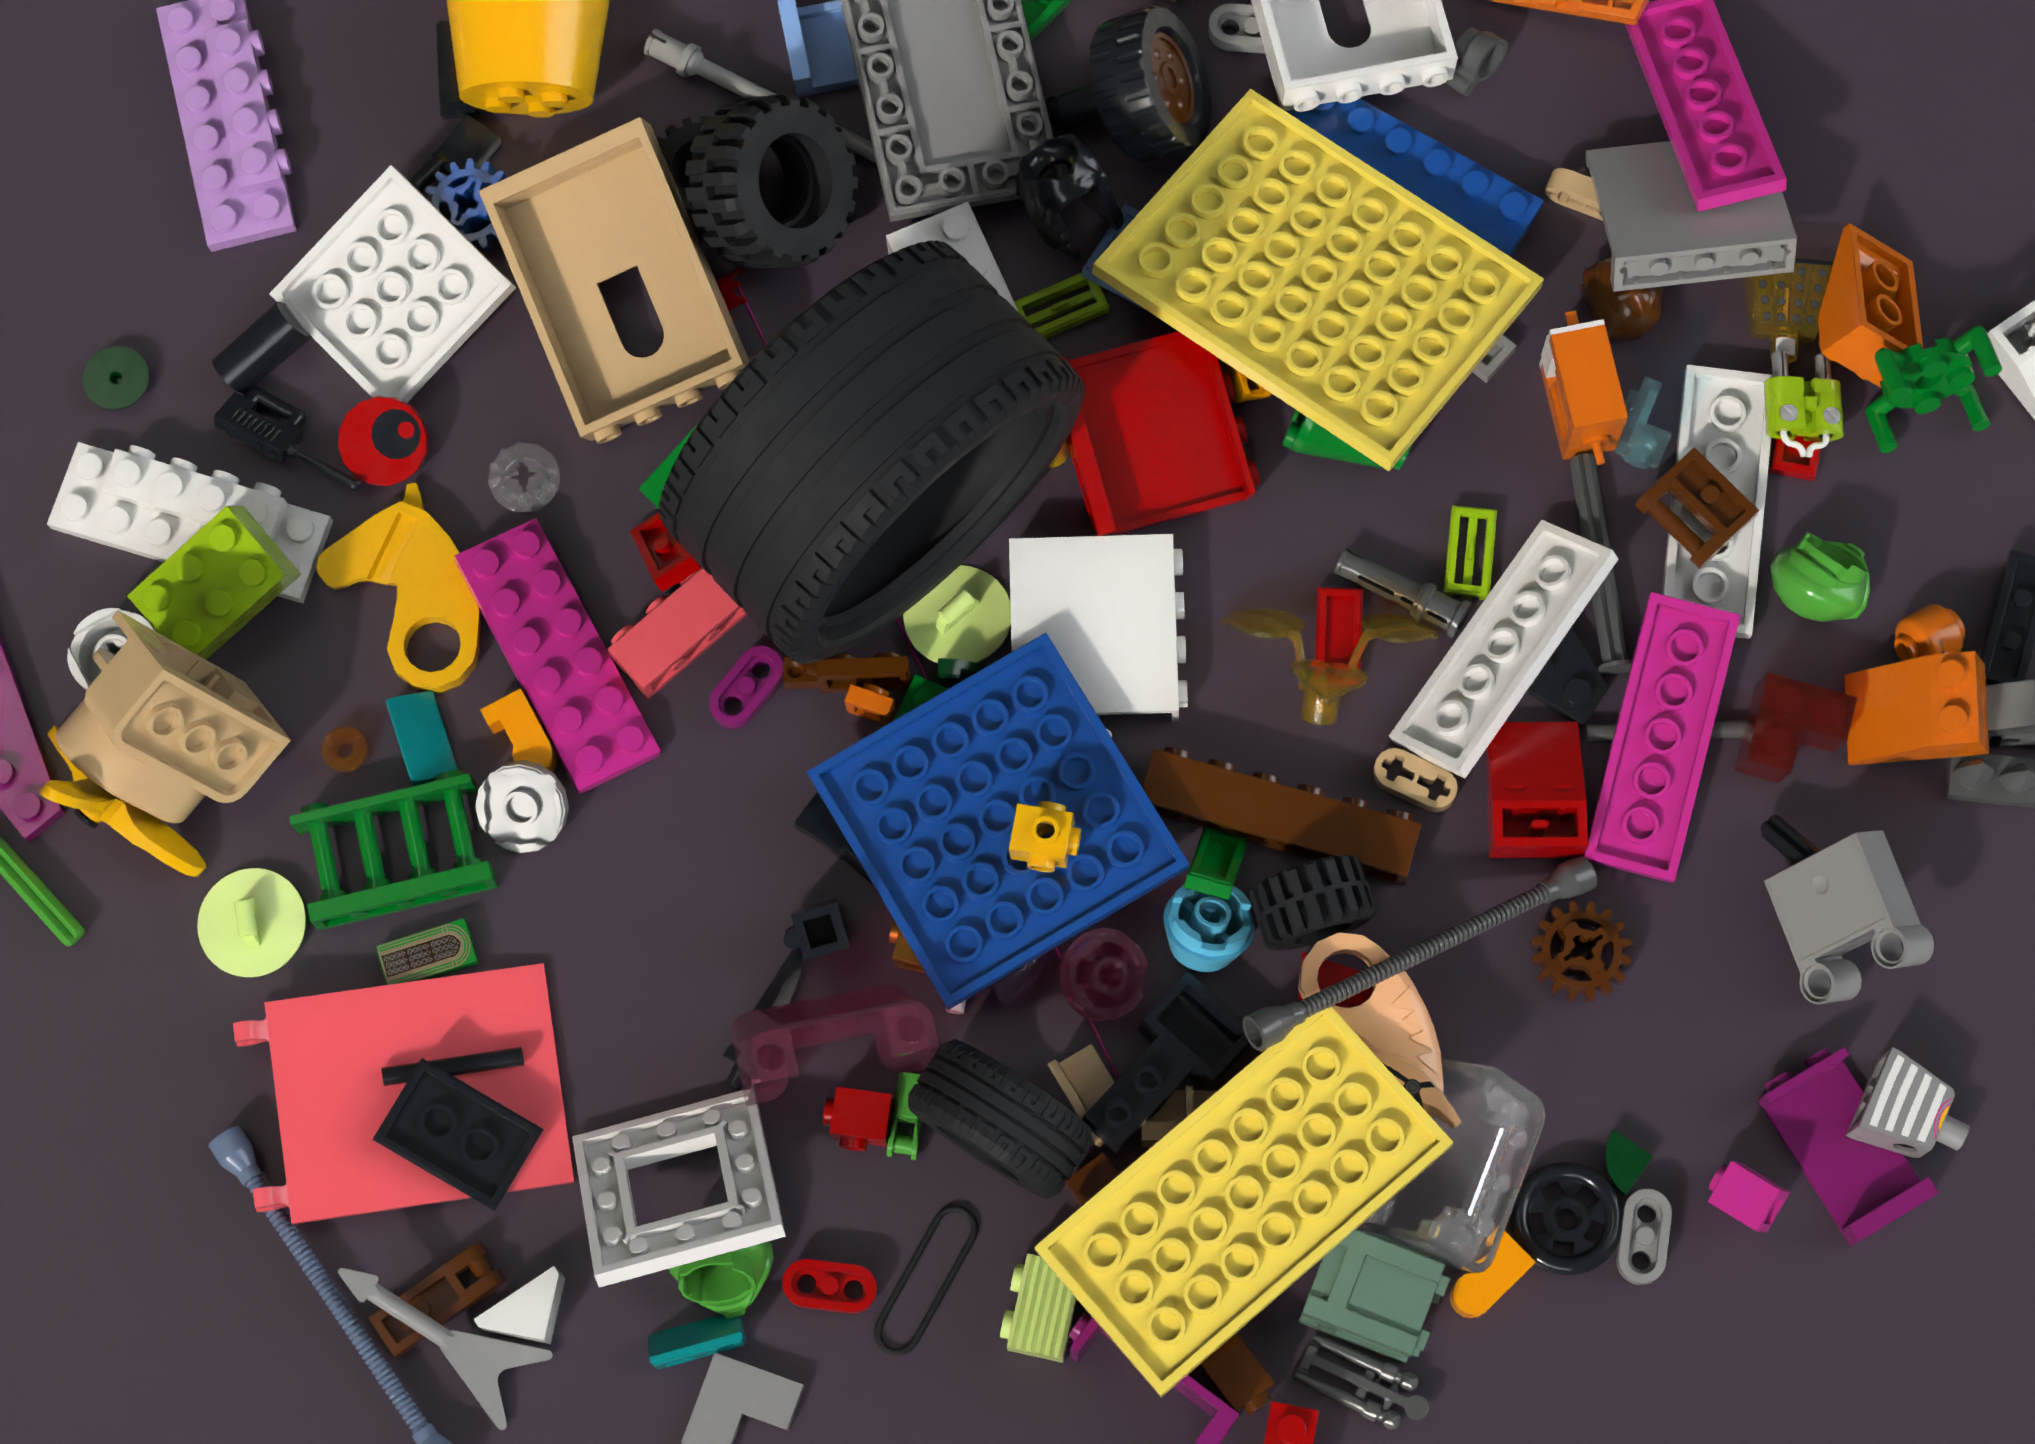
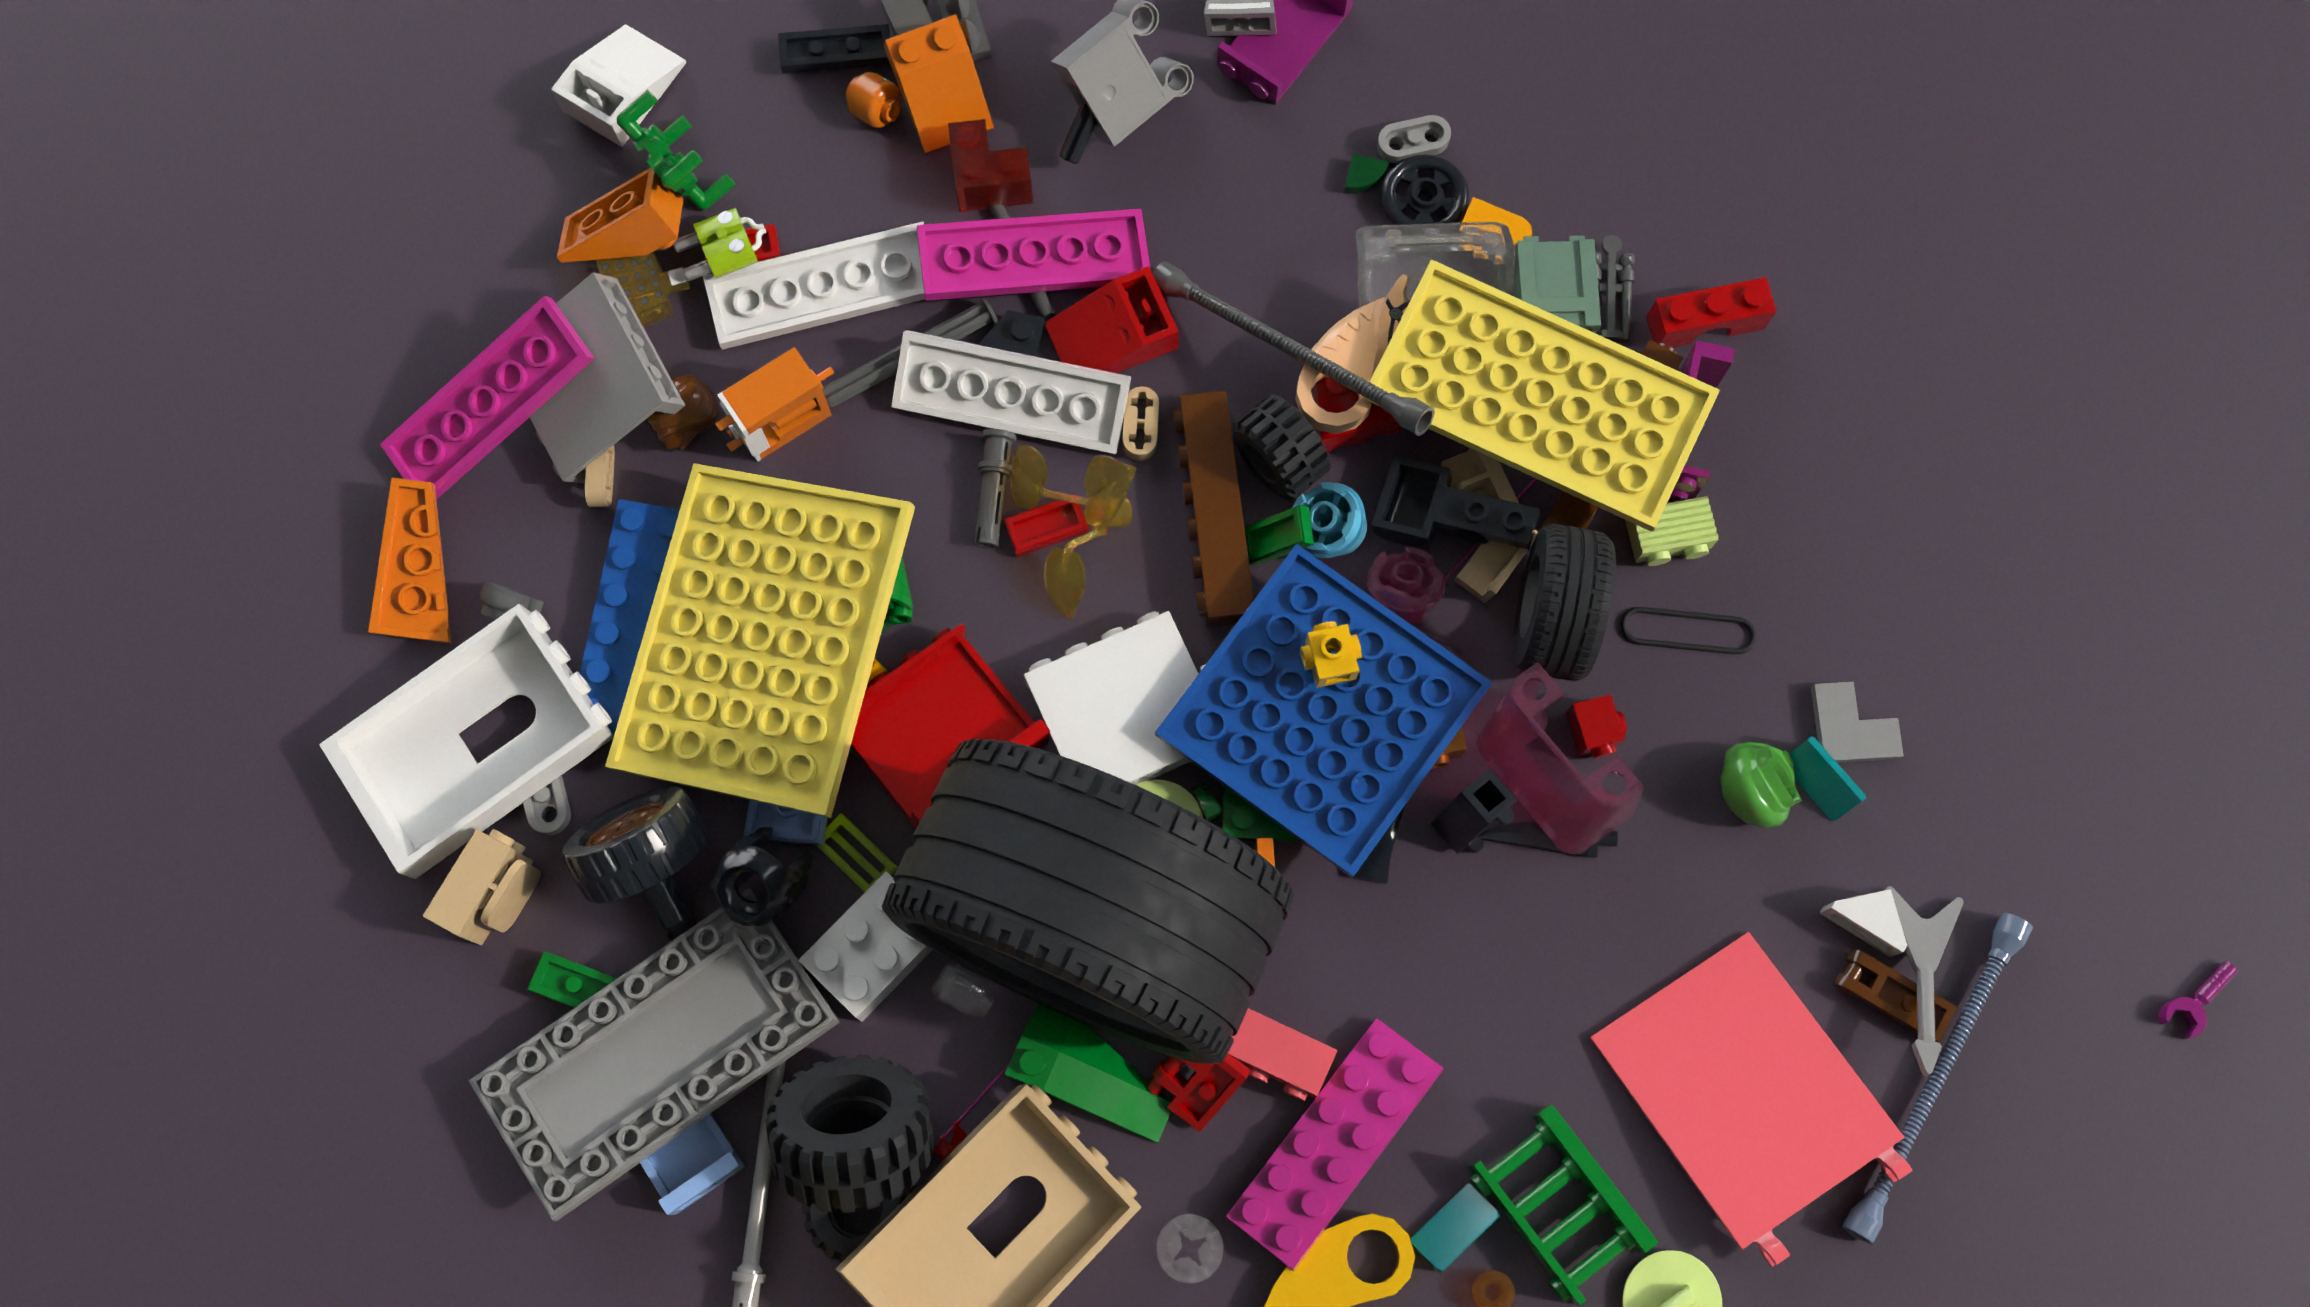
camera: 120 degrees left, 0 degrees up
black tile [372,1058,544,1211] -> none
tile [376,918,479,985] -> none
black bar [381,1047,524,1086] -> none
tile [475,760,569,853] -> none
light orange leg [480,688,557,773] -> none
white plate [572,1087,786,1287] -> none
magenta plate [709,646,783,729] -> none
red plate [782,1259,878,1314] -> none
bright green bar [887,1072,923,1161] -> none
lime tile [1443,505,1497,600] -> none
reddish brown gear [1530,901,1632,1003] -> none
clear light blue bracket [1615,376,1672,469] -> none
reddish brown plate [1634,447,1760,570] -> none
dark pink brick [1708,1161,1791,1233] -> none
bright green helmet [1770,531,1870,622] -> none

